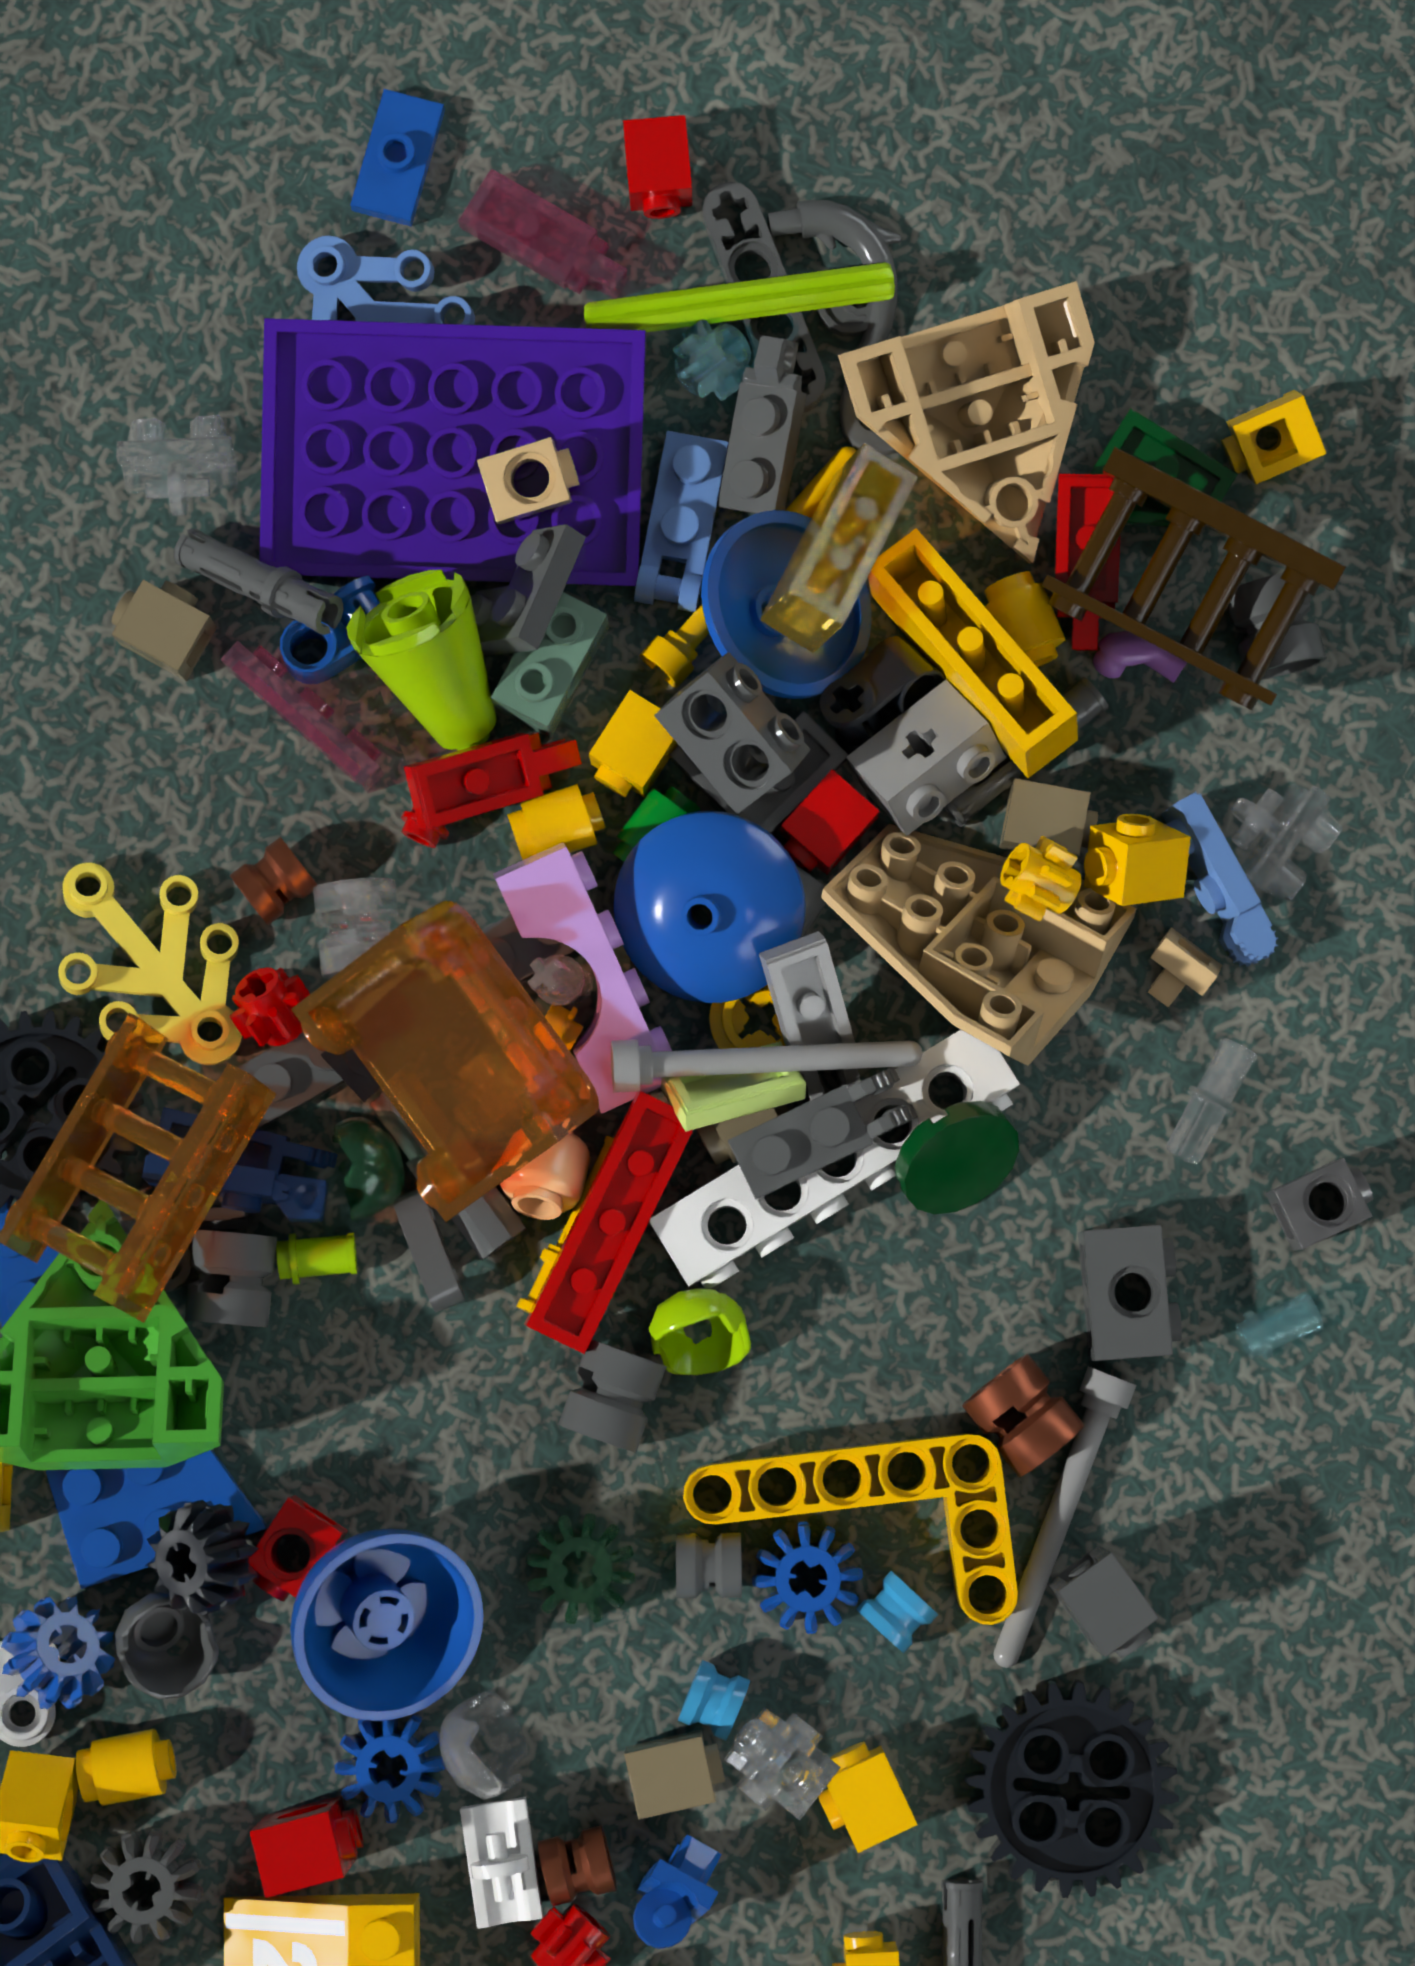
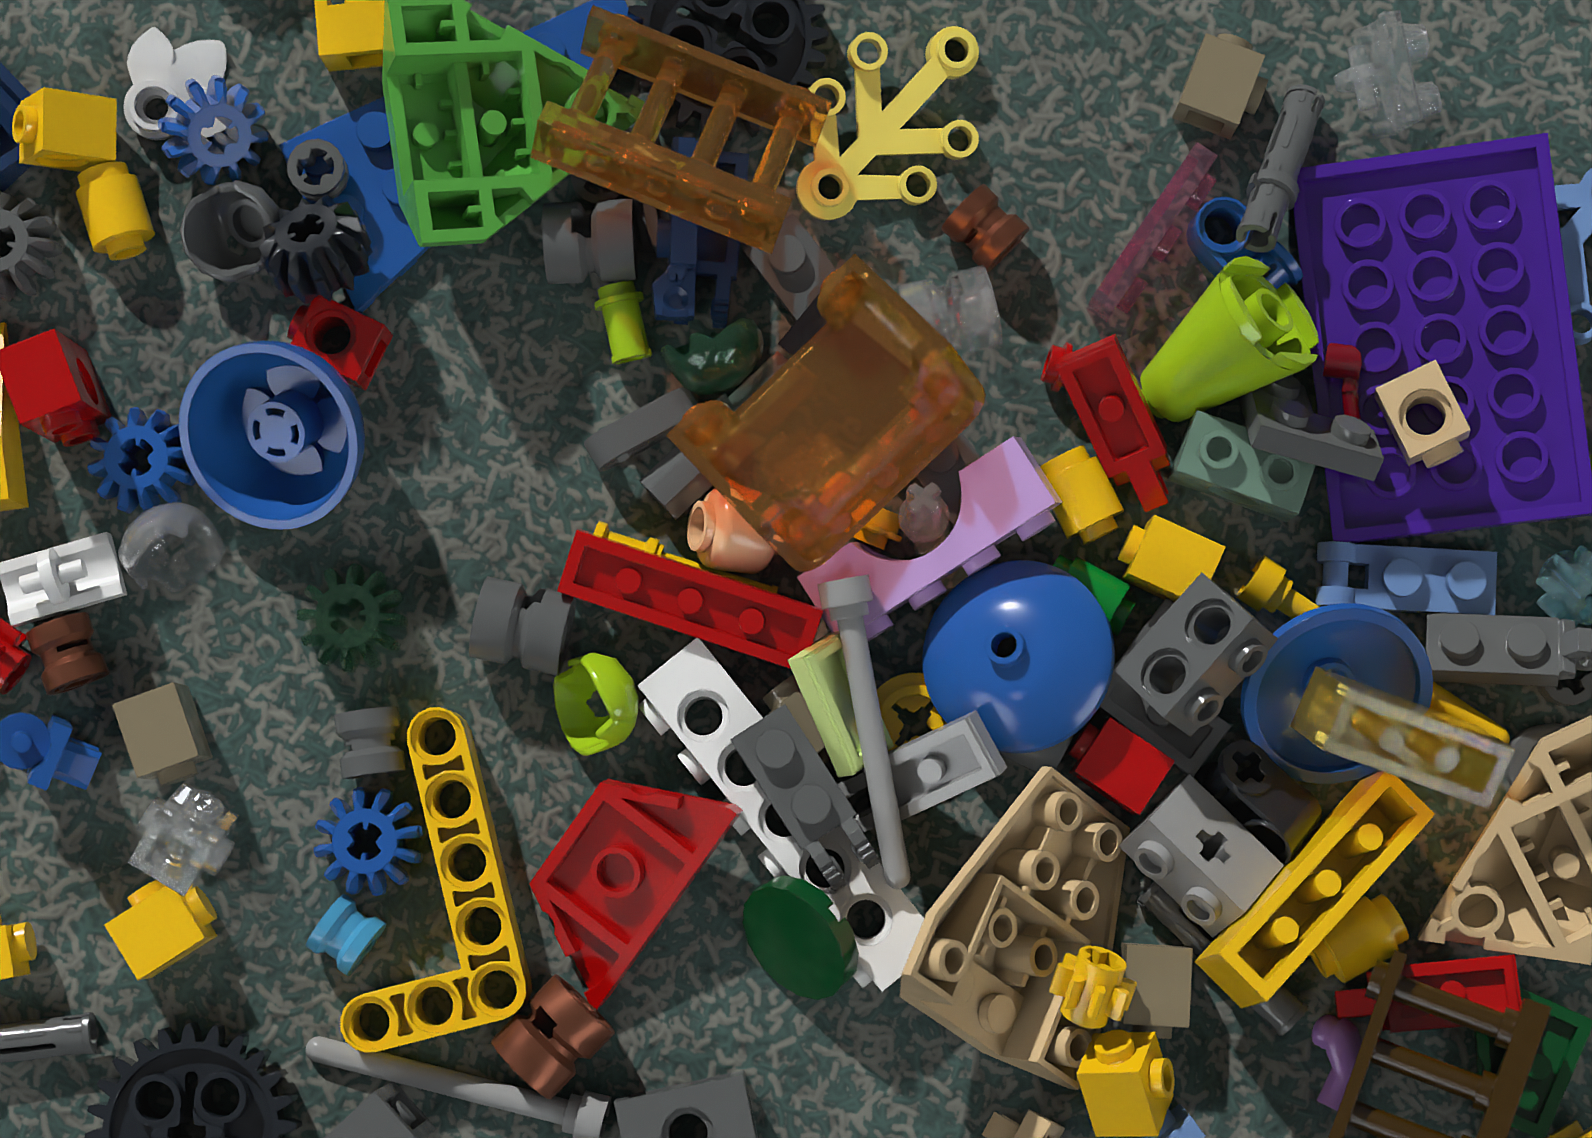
camera: 85 degrees right, 0 degrees up
red gear [230,967,313,1046] -> none
dark azure wheel [678,1659,750,1741] -> none
none -> dark grey bush [287,139,349,202]
none -> red wing [529,779,743,1010]
none -> dark red hand [1323,343,1362,420]

